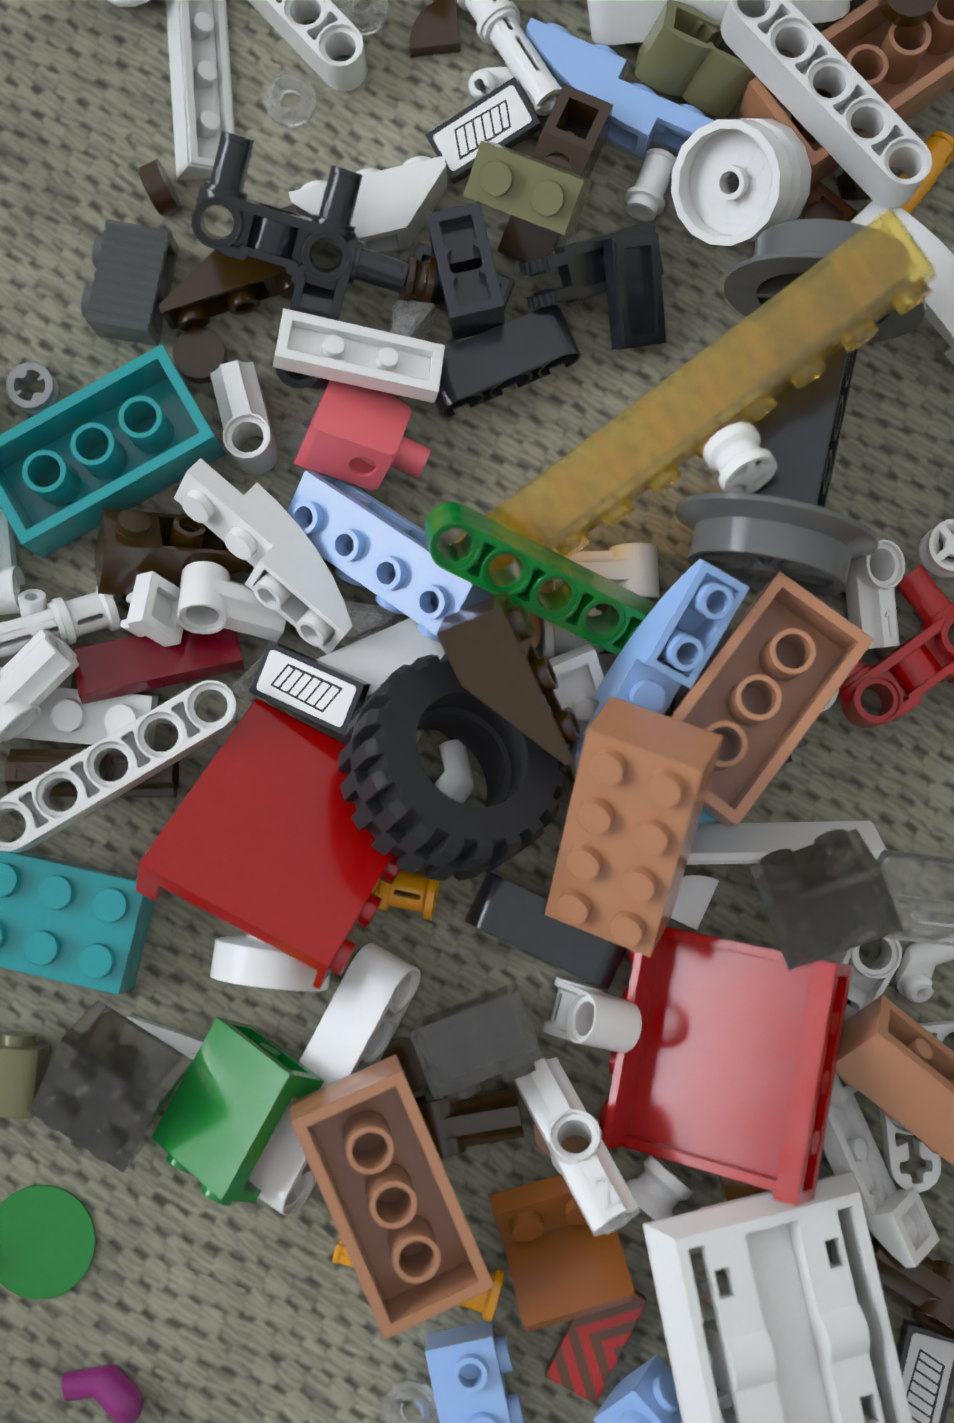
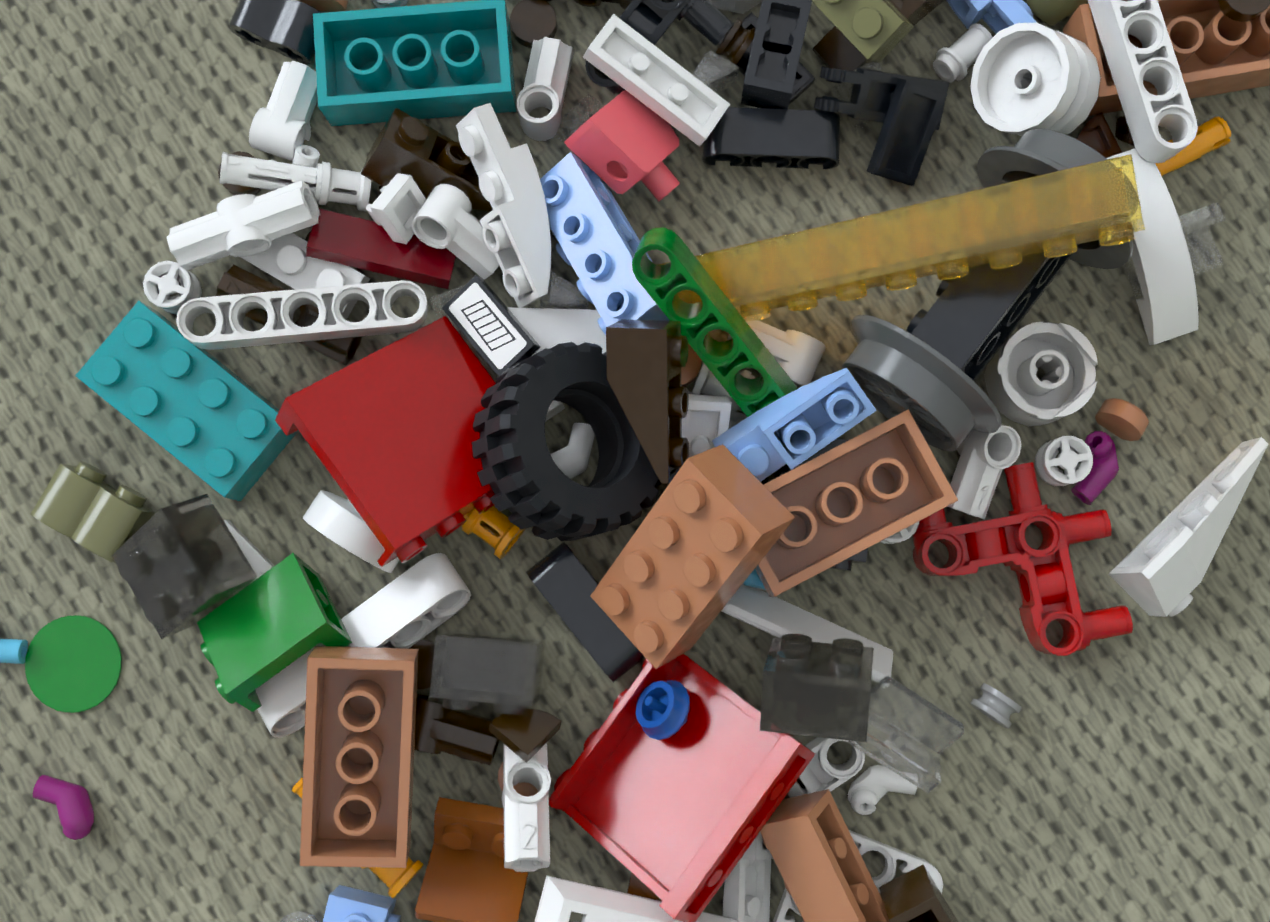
camera: 25 degrees right, 0 degrees up
white piece [542,976,642,1053] -> none
white wheel [626,1155,694,1221] -> none
white tile [671,875,719,930] -> none
white wheel [703,422,777,494] -> none
none -> dark brown tile [489,708,562,763]
none -> blue hat [636,680,690,740]
none -> white brick [984,321,1098,426]

